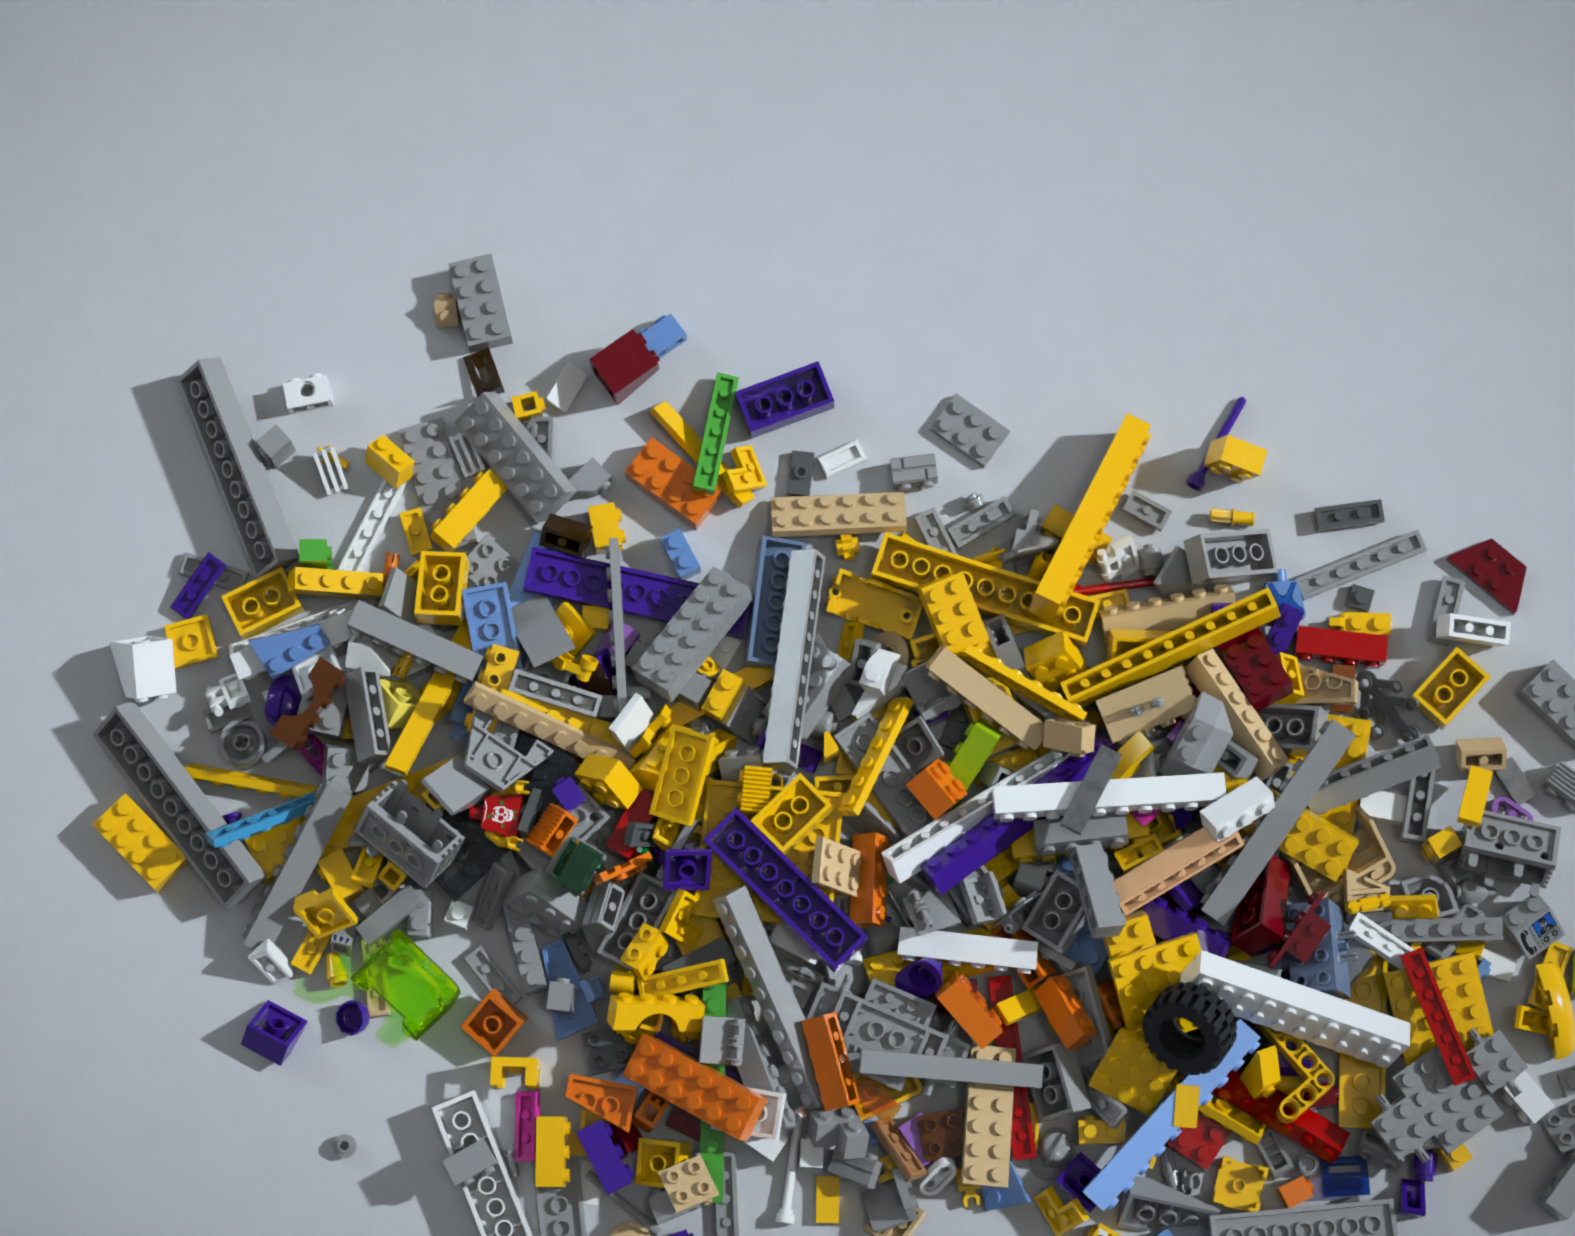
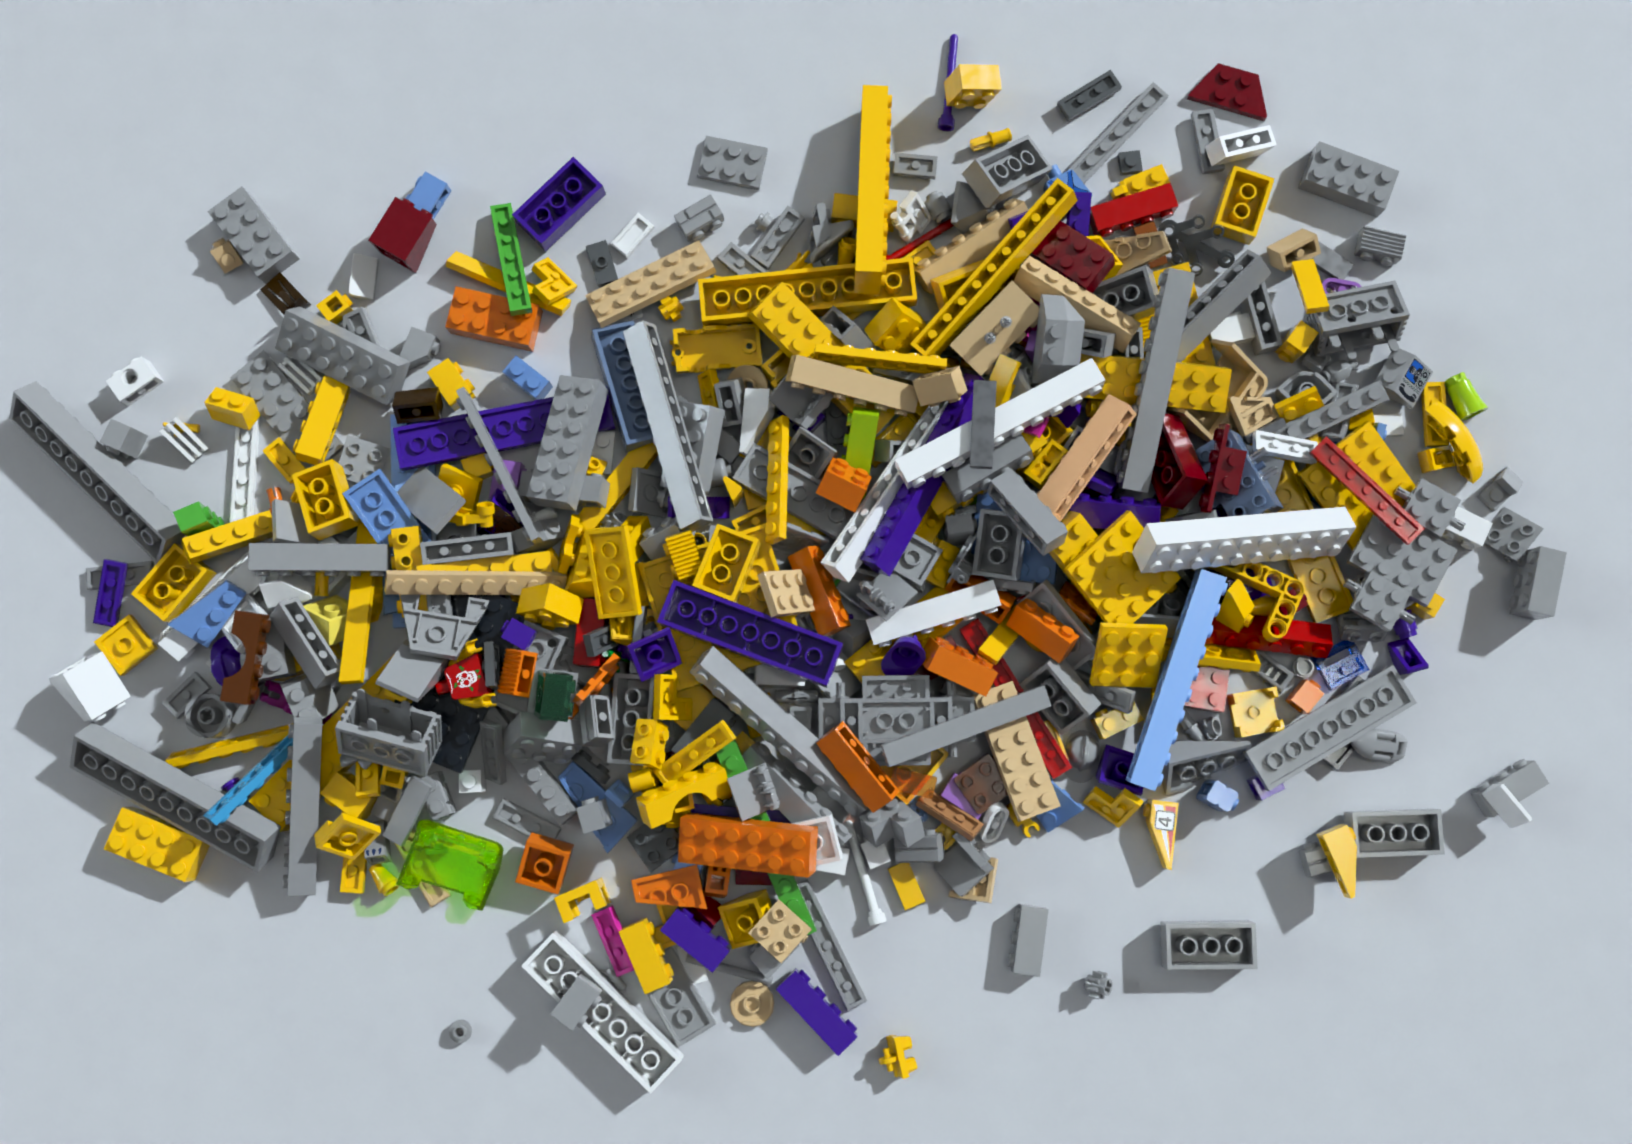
camera: 25 degrees left, 5 degrees up
white plate [205,673,251,717] -> none
dark purple slope [241,1000,308,1066] -> none
white slope [248,939,293,985] -> none
dark purple hair [336,1000,370,1036] -> none
white tile [609,693,655,752] -> none
yellow brick [701,669,744,723] -> none
white slope [859,648,901,697] -> none
light grey bracket [959,871,1007,926] -> none
black tyre [1142,982,1237,1075] -> none
yellow sticker [1173,1084,1200,1128] -> none
white brick [1200,776,1275,842] -> none
yellow axle [1346,893,1391,915] -> none

